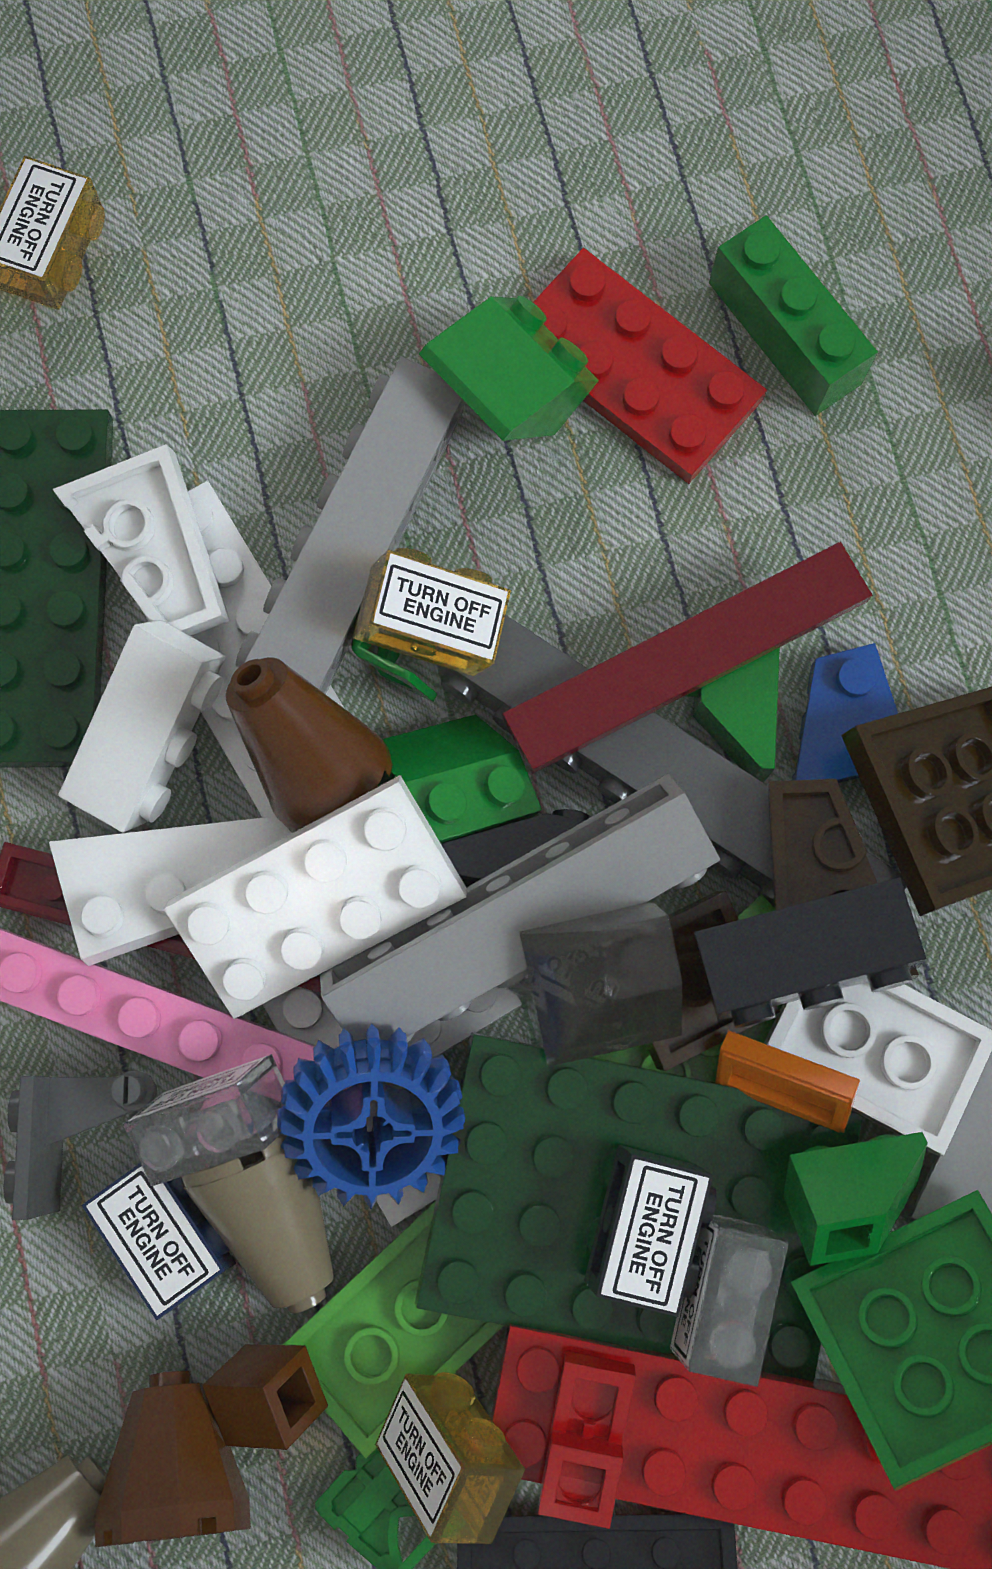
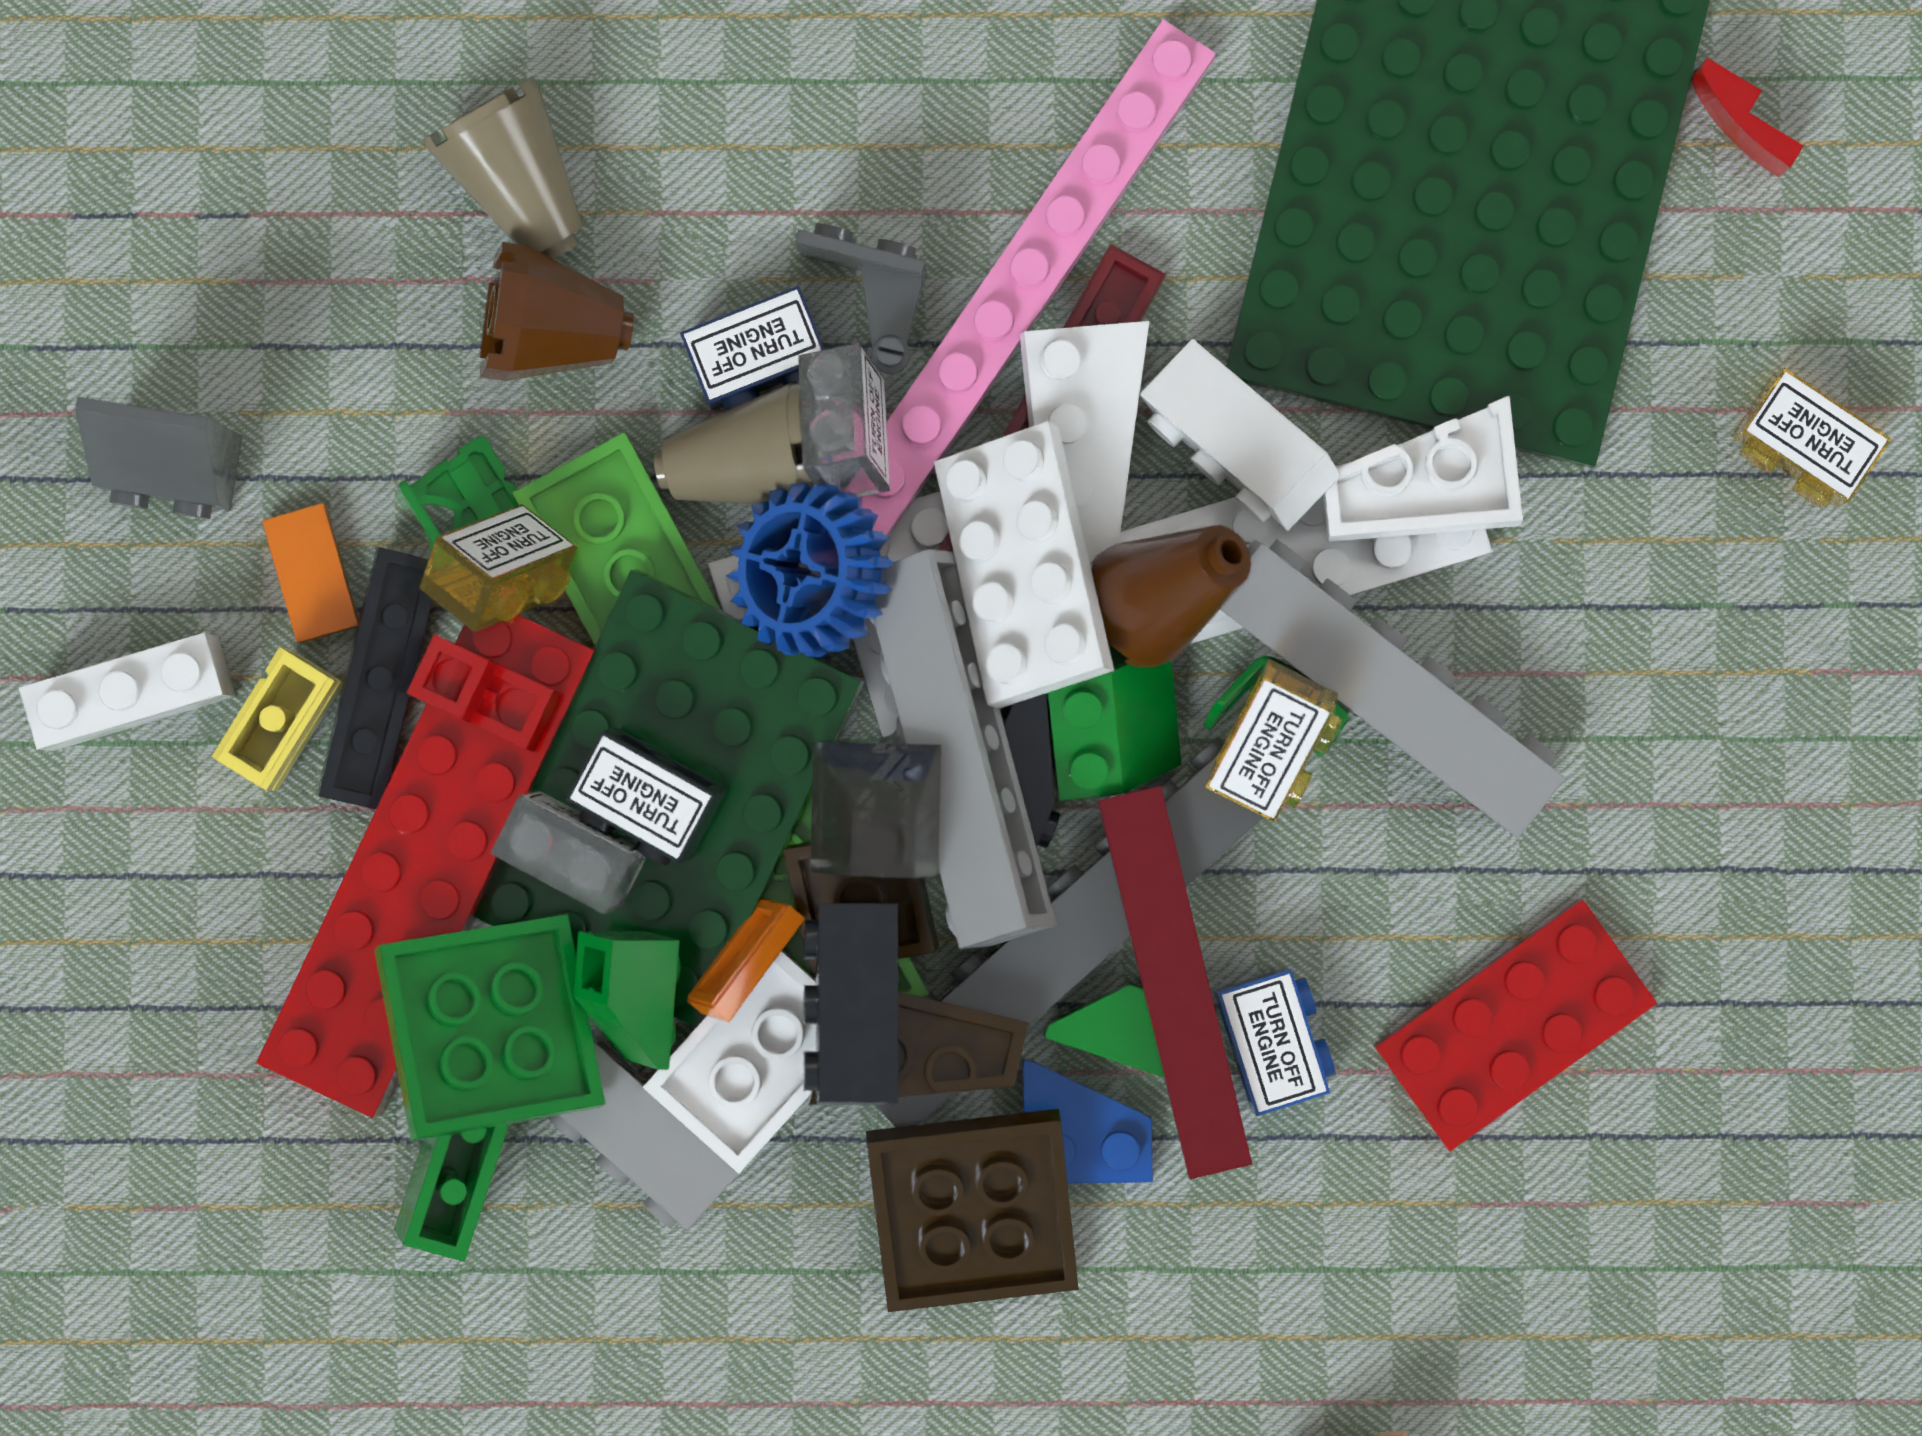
camera: 105 degrees right, 10 degrees up
reddish brown brick [202,1344,328,1450] -> none
green slope [419,296,599,441] -> none
green brick [709,215,878,416] -> none
none -> brick [1213,968,1336,1116]

